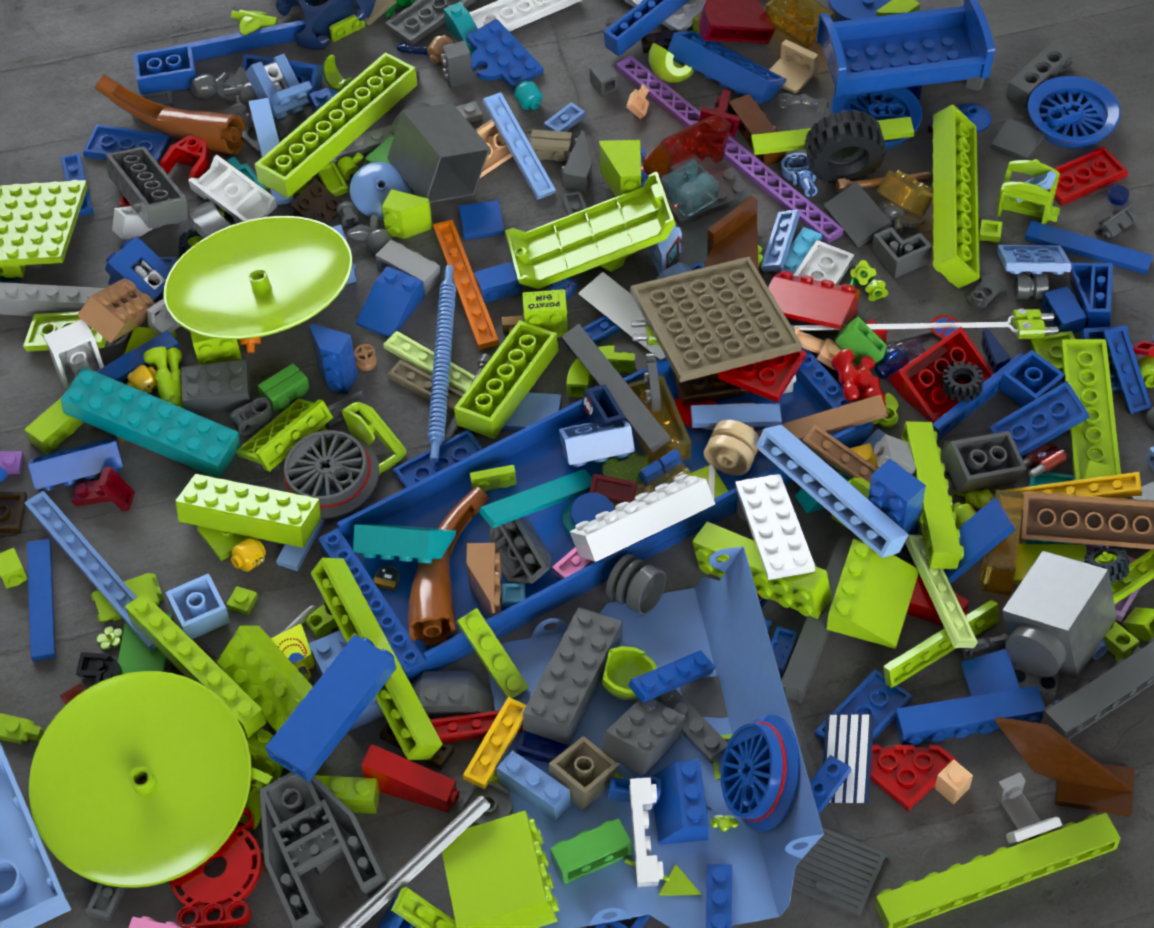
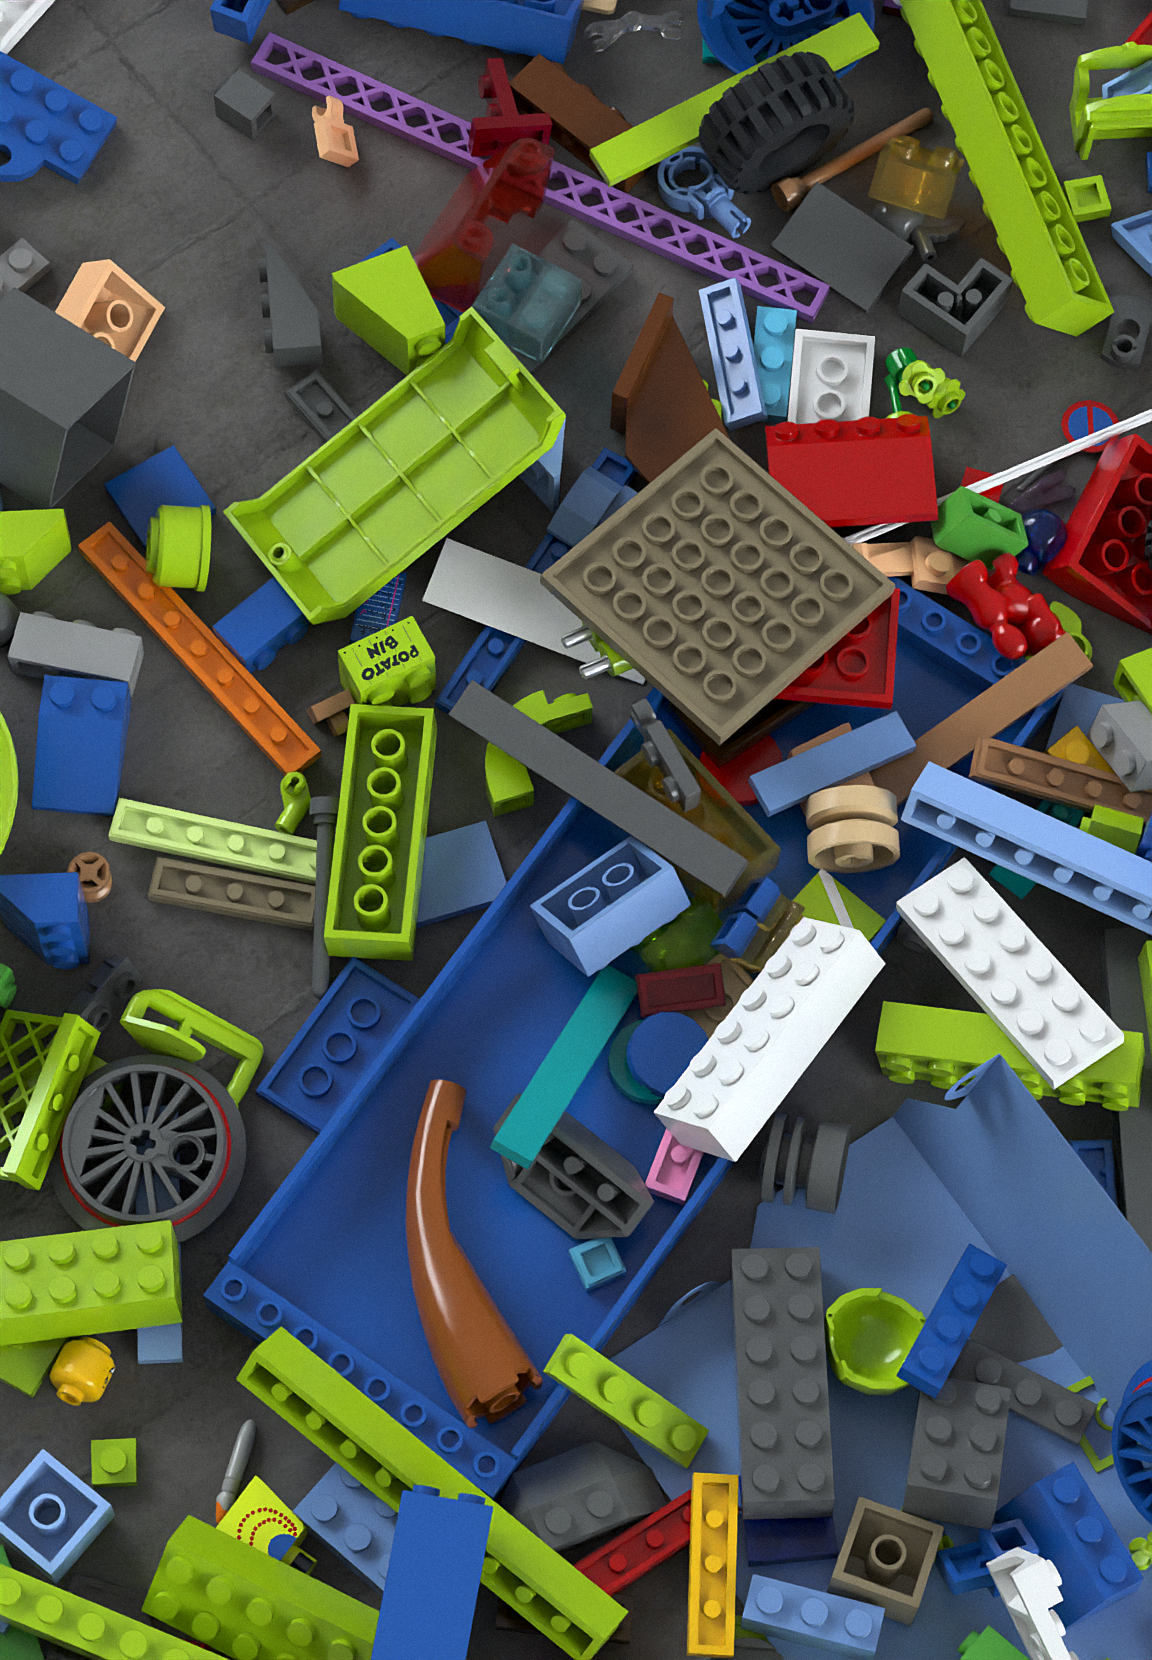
camera: 30 degrees left, 15 degrees up
lime leg [306,603,338,638] -> none
teal slope [353,524,456,563] -> none
tile [373,566,400,592] -> none
medium blue hose [427,265,456,463] -> none
medium nougat slope [466,543,502,618] -> none
lime plate [470,465,517,492] -> none
light blue tile [483,92,556,200] -> none
teal head [514,81,543,111] -> none
dark tan brick [530,130,572,162] -> none
medium blue plate [544,102,586,132] -> none
dark blue slope [581,384,625,425] -> none
lime cylinder [648,43,694,83] -> none
none -> lime wheel [146,505,211,592]
none -> lime arm [274,771,311,835]

